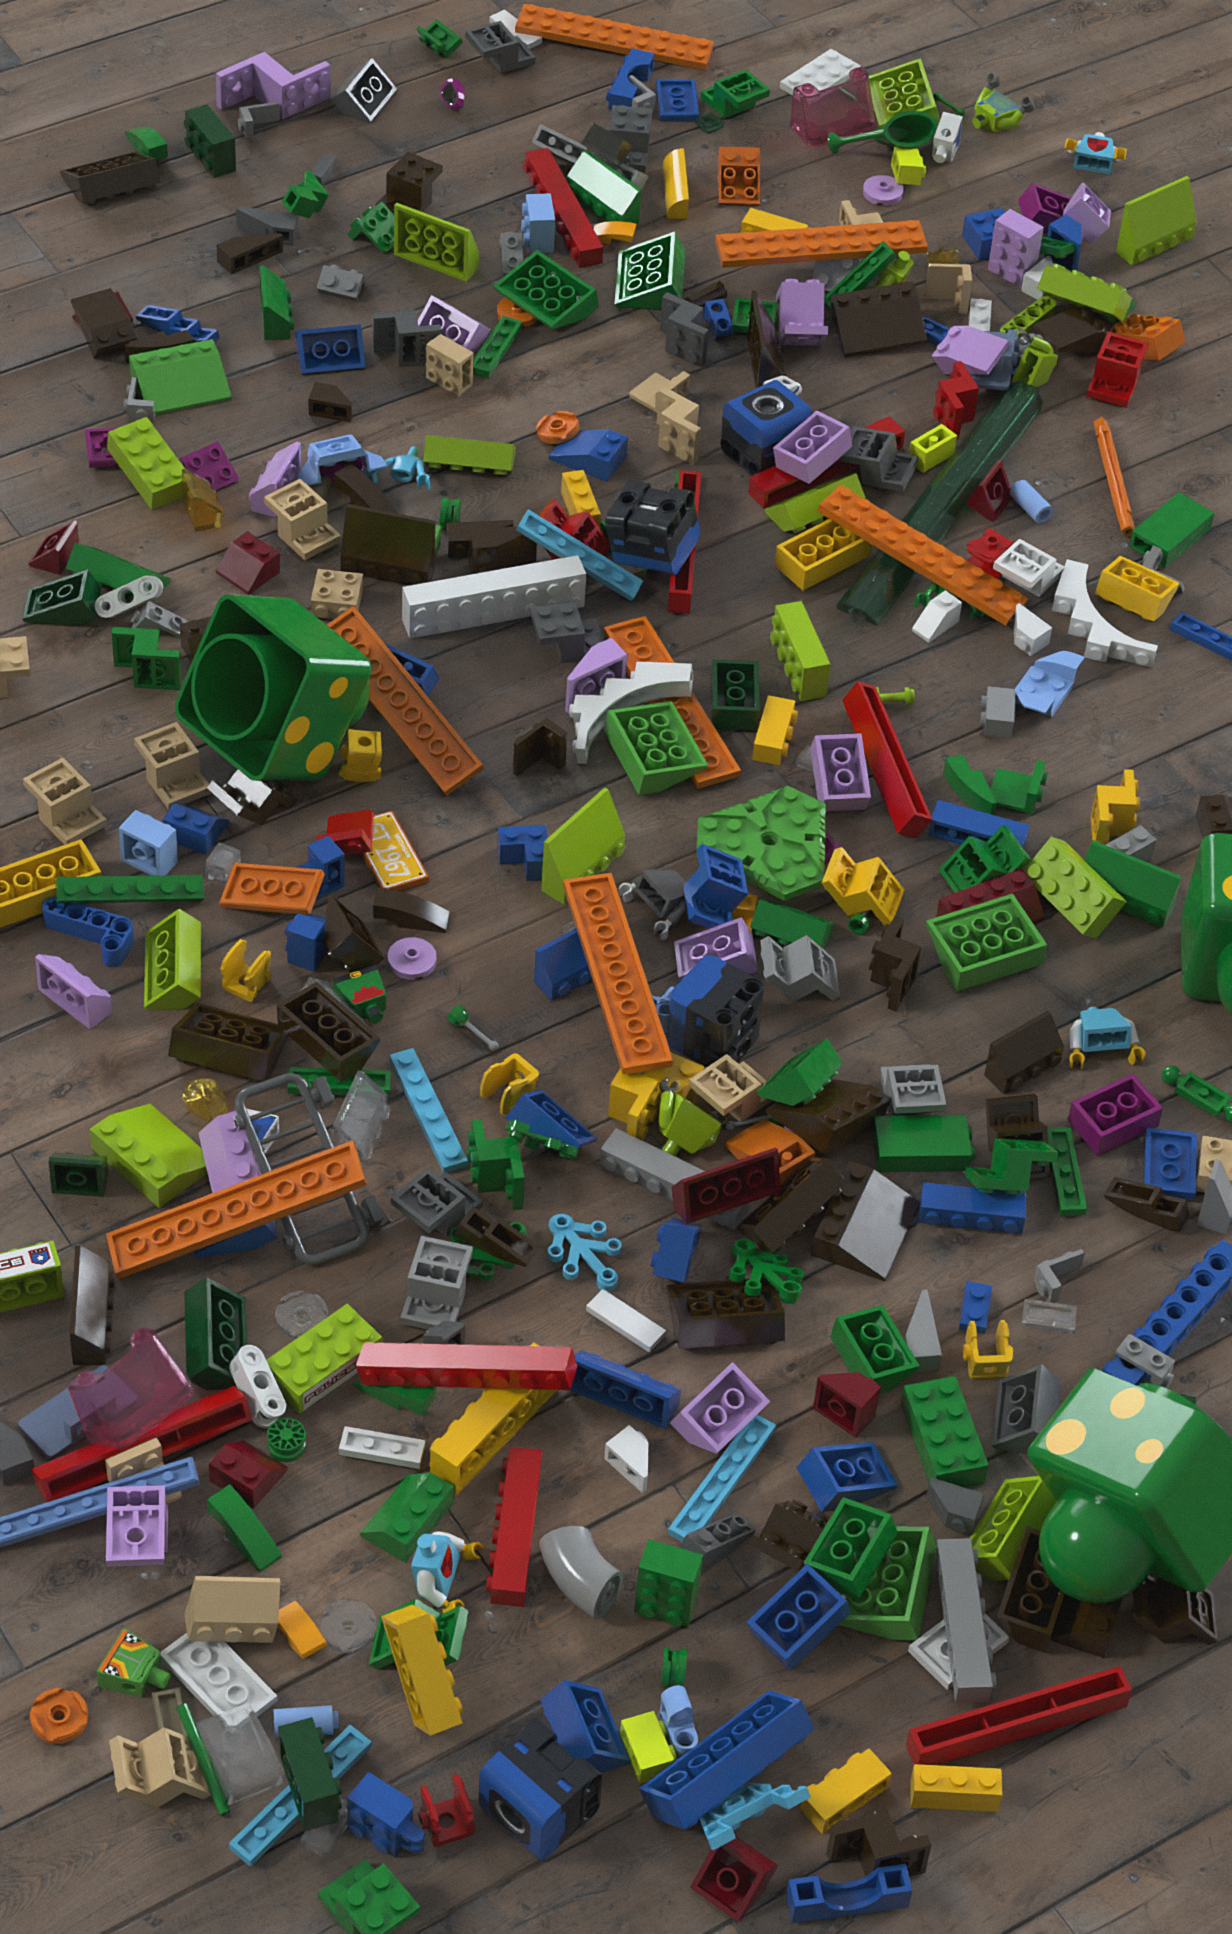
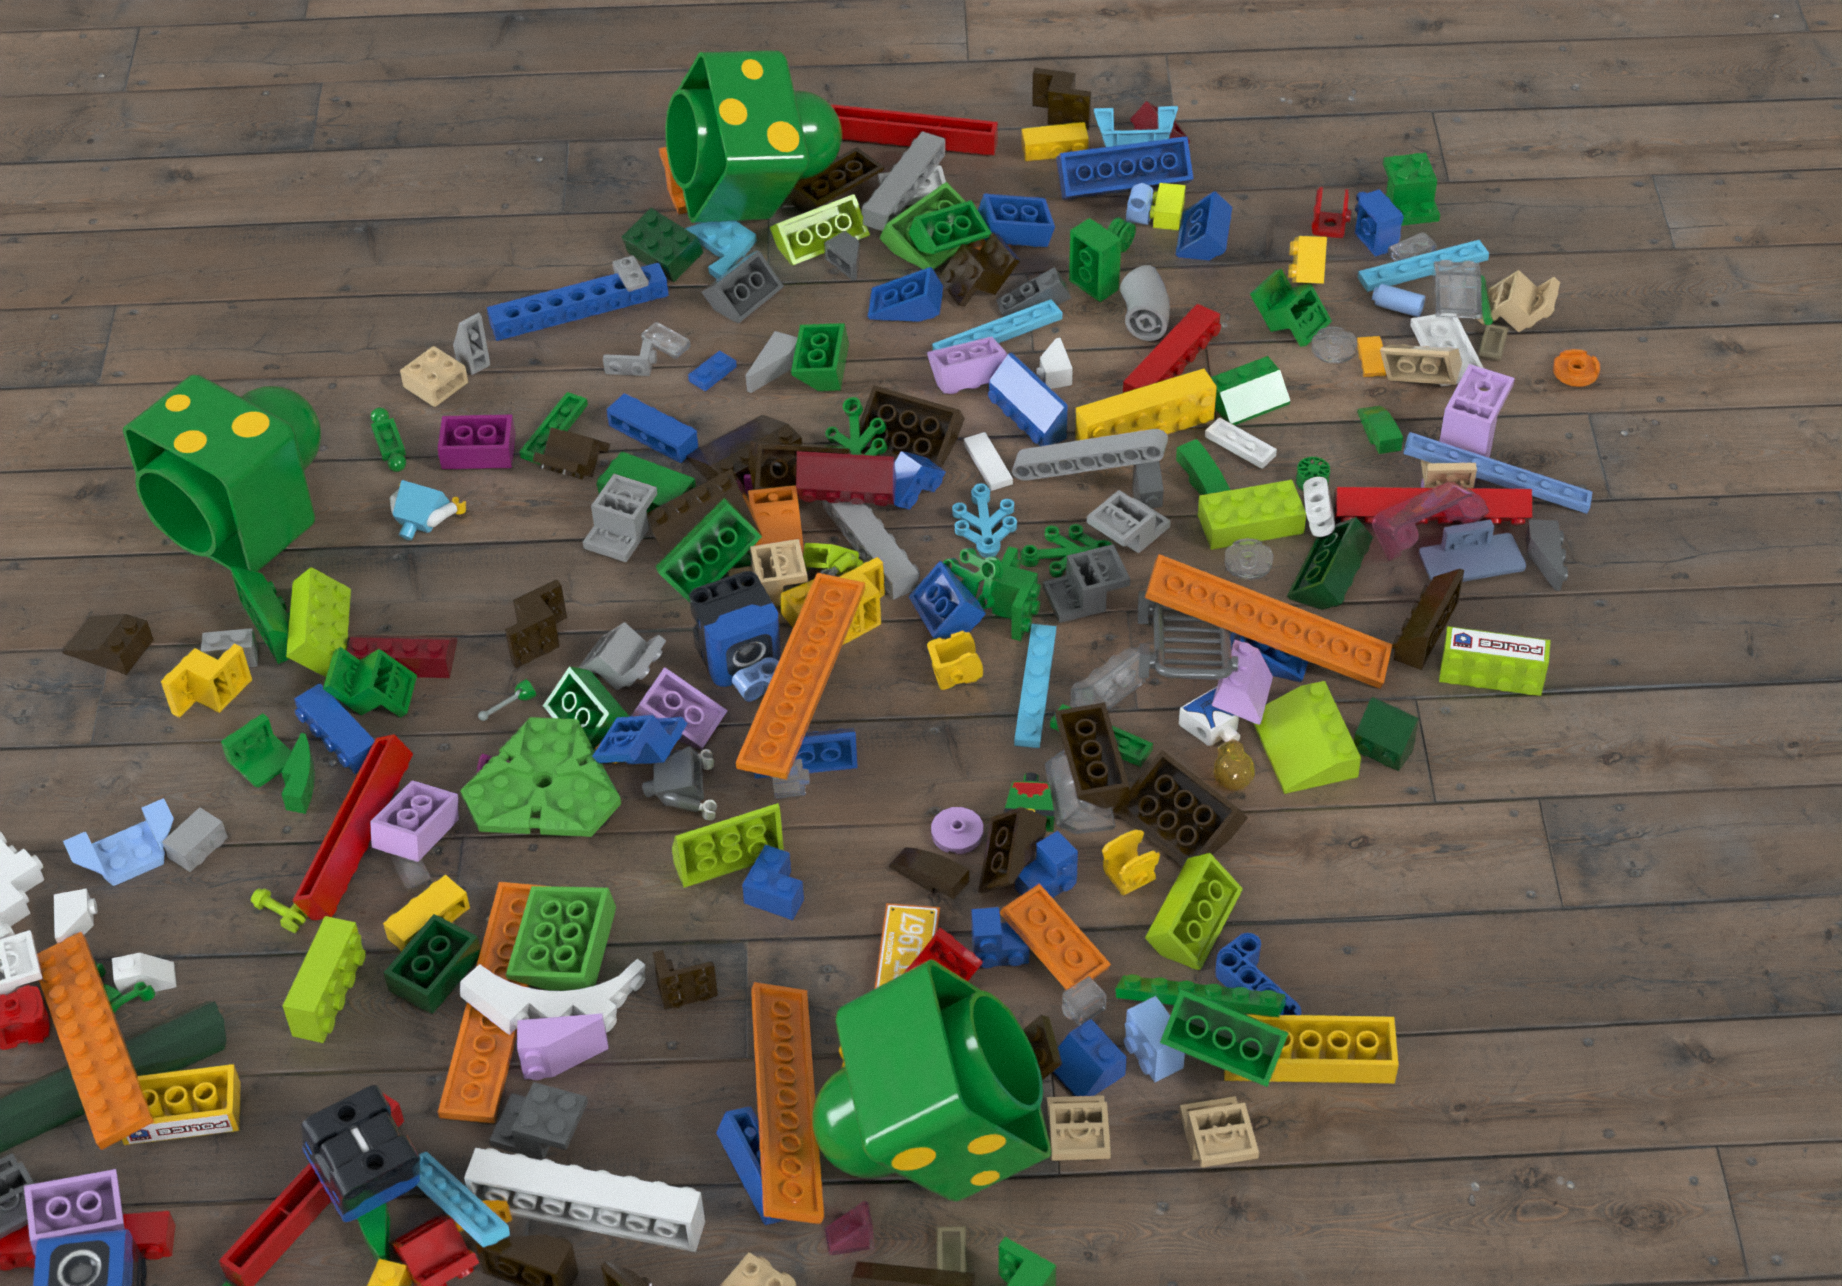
camera: 145 degrees left, 0 degrees up
lavender slope [35,954,112,1029] -> none
bright green torso [96,1628,171,1697] -> none
dark red slope [209,1440,287,1508] -> none
dark green brick [278,1717,342,1832] -> none
brick [356,1342,577,1390] -> none
torso [411,1531,483,1613] -> none
hinge [447,1005,499,1051] -> none
dark brown slope [454,1206,540,1267] -> none
piece [479,1718,602,1861] -> none
lime slope [764,473,865,533] -> none
blue arch [786,1864,912,1923] -> none
dark red slope [813,1372,881,1438] -> none
yellow bracket [822,847,905,926] -> none
green brick [901,1376,989,1487] -> none
yellow brick [910,1764,1002,1812] -> none
bright green slope [926,894,1047,992] -> none
yellow piece [963,1320,1013,1380] -> none
green bracket [965,1138,1058,1195] -> none
dark brown slope [984,1010,1064,1094] -> none
dark brown slope [1104,1177,1189,1232] -> none
blue plate [1143,1127,1197,1200] -> none
none -> light grey beam [1012,429,1168,481]
none -> green slope [1160,988,1289,1087]

